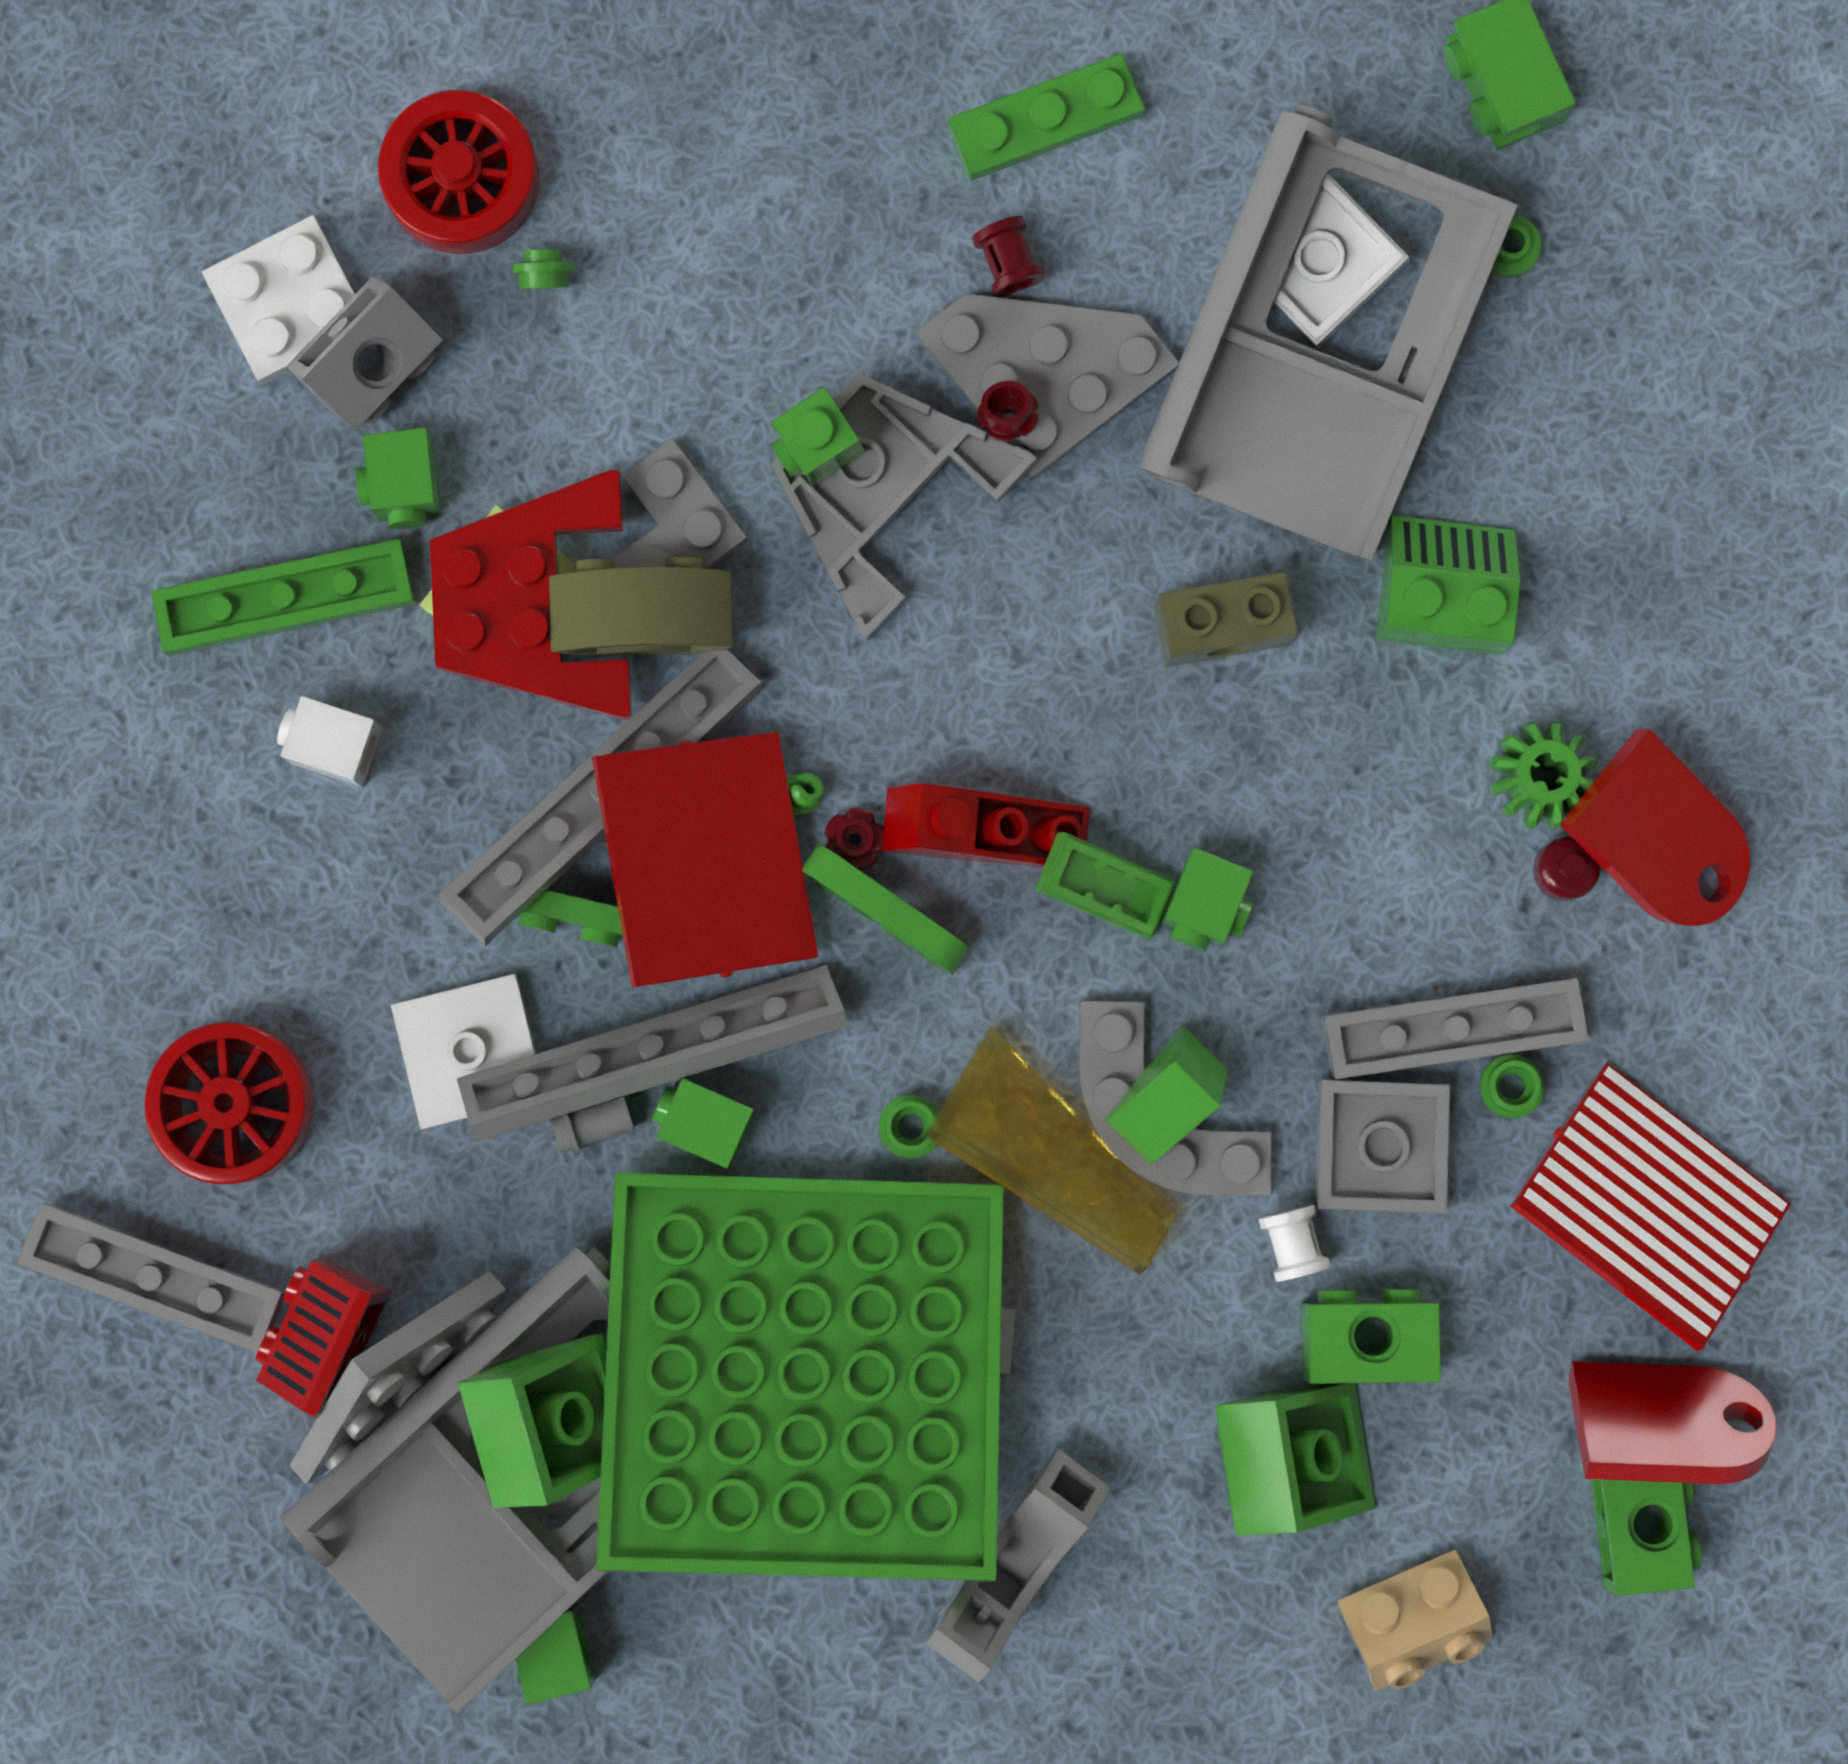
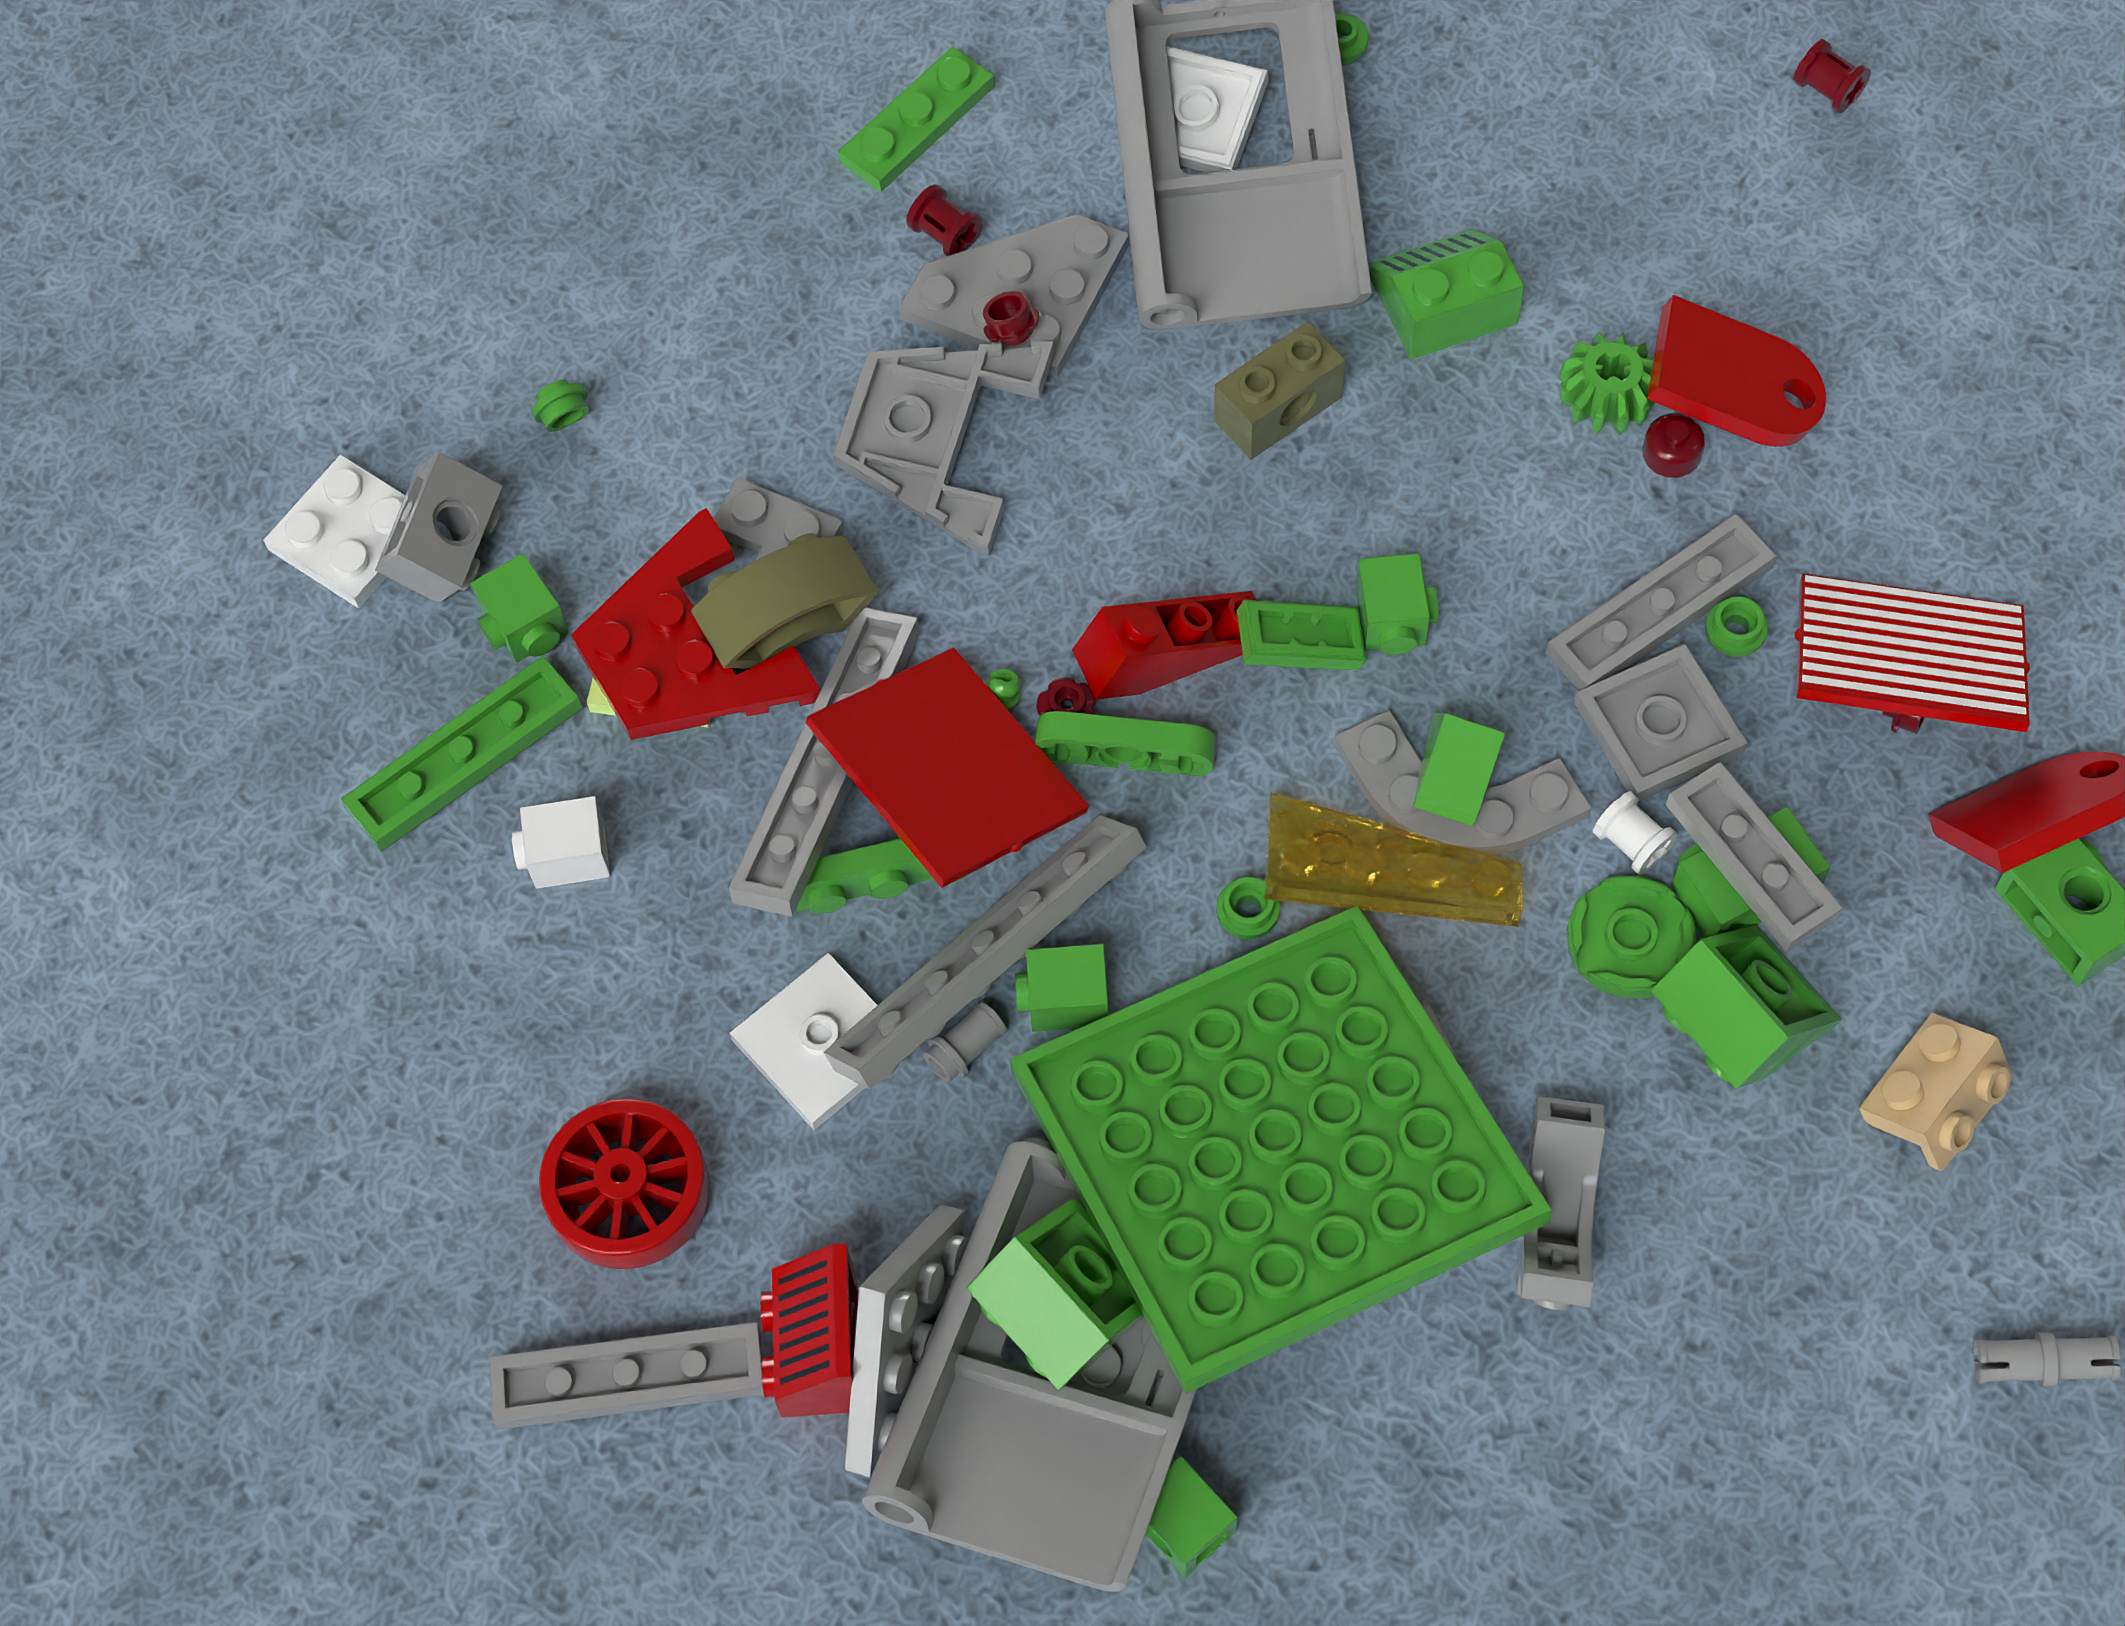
camera: 20 degrees left, 20 degrees down
red wheel [378,90,539,254] -> none
bright green brick [770,387,865,487] -> none
none -> bright green tile [1566,875,1696,998]
none -> light grey plate [1666,762,1843,952]

